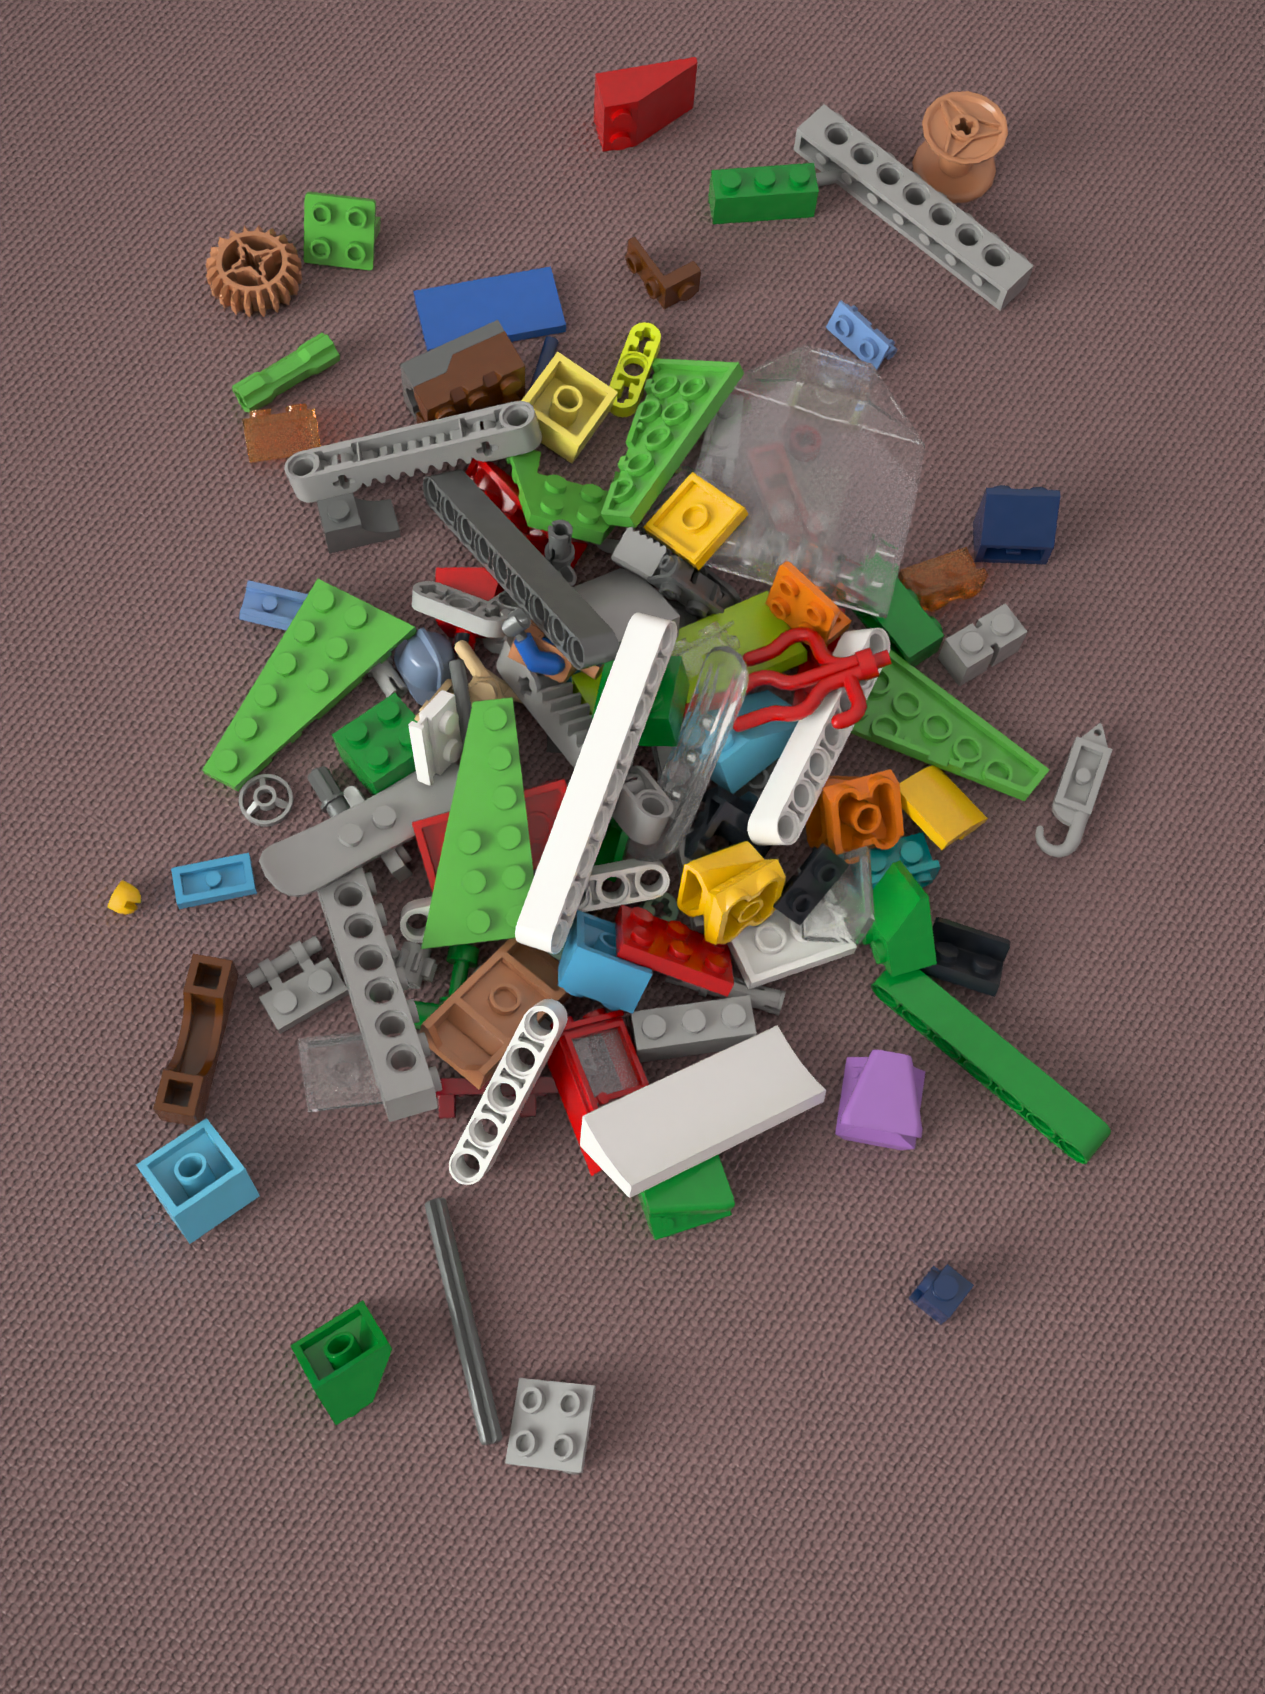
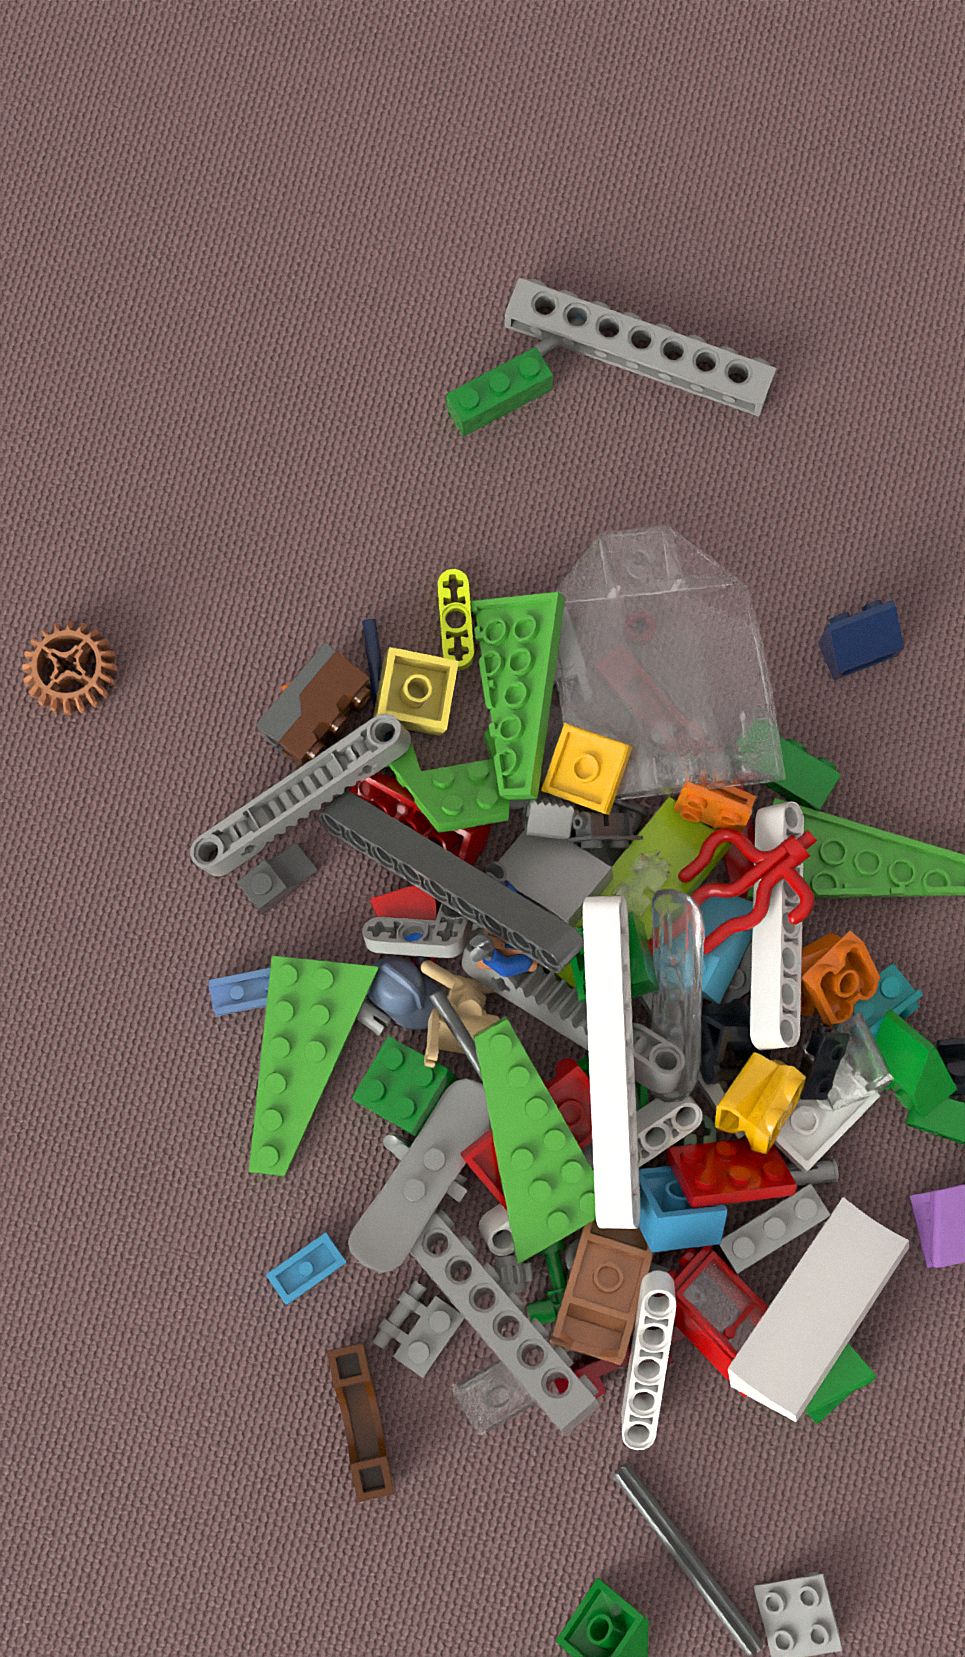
camera: 15 degrees left, 10 degrees up
yellow hinge [107,880,141,915] -> none
medium azure slope [136,1118,260,1244] -> none
bright green axle [232,333,340,415] -> none
light grey piece [239,774,294,827] -> none
clear orange bracket [242,404,321,464] -> none
bright green bracket [304,192,381,270] -> none
dark grey axle [308,766,350,817] -> none
white plate [408,690,463,786] -> none
blue tile [413,266,566,351] -> none
dark grey pin [545,520,575,570] -> none
red slope [594,57,698,152] -> none
reddish brown bracket [625,237,701,309] -> none
medium blue hinge [826,300,897,372] -> none
clear orange bracket [898,547,988,611] -> none
yellow slope [900,765,988,850] -> none
nougat piece [912,91,1008,203] -> none
light grey piece [938,603,1027,687] -> none

